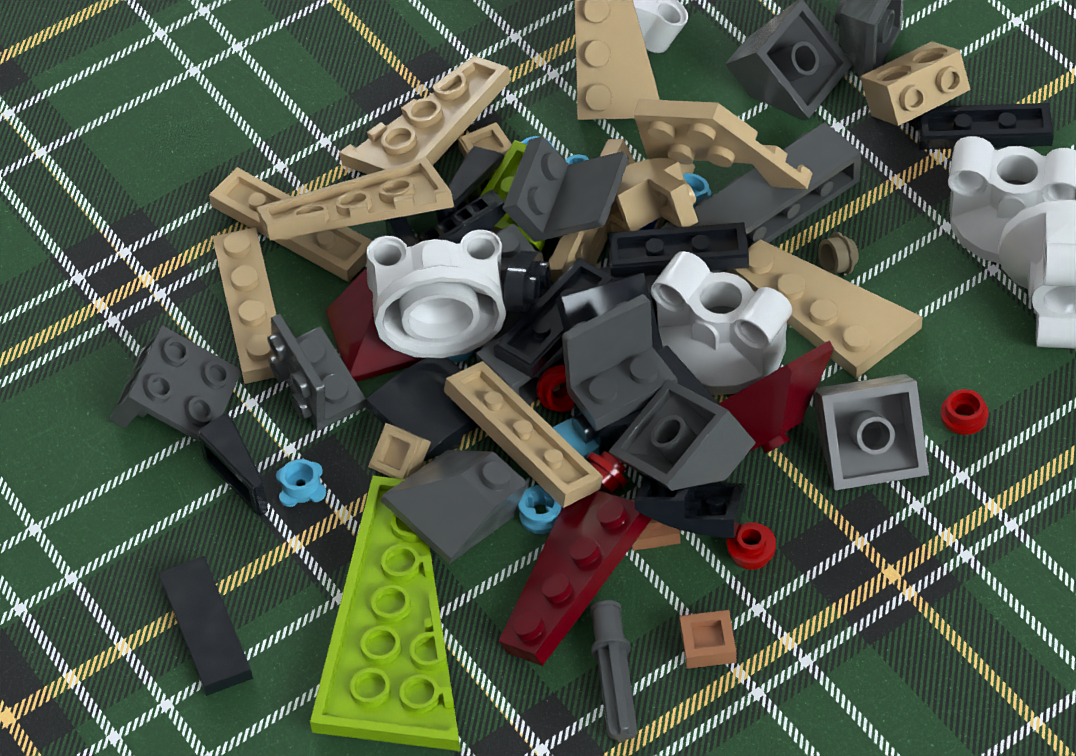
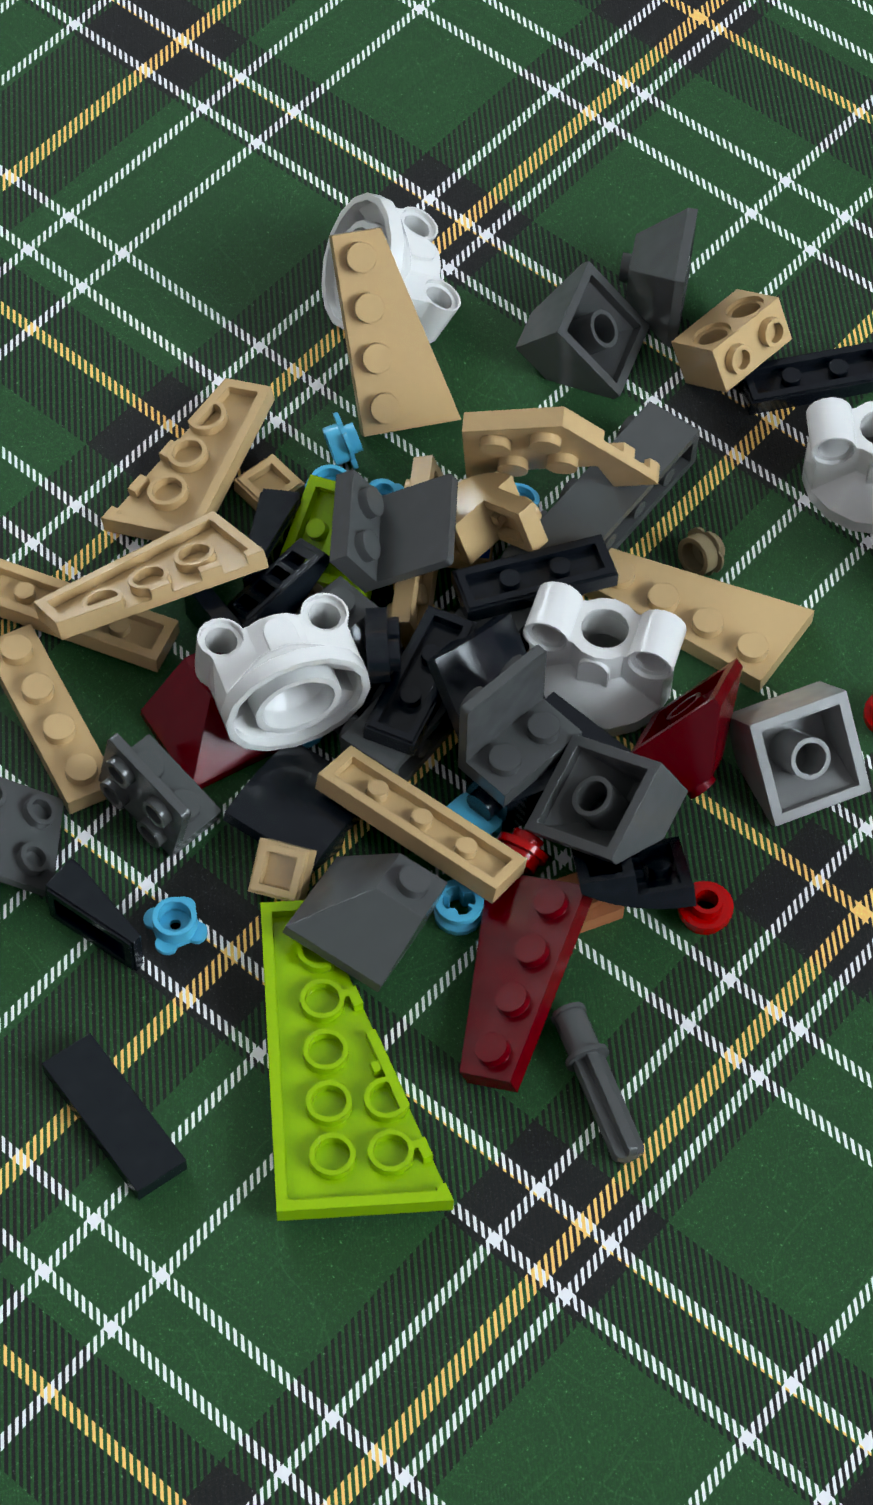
camera: 20 degrees left, 5 degrees up
red plate [536,365,574,412] -> none
nougat plate [680,610,736,669] -> none
none -> medium azure plate [322,412,363,470]

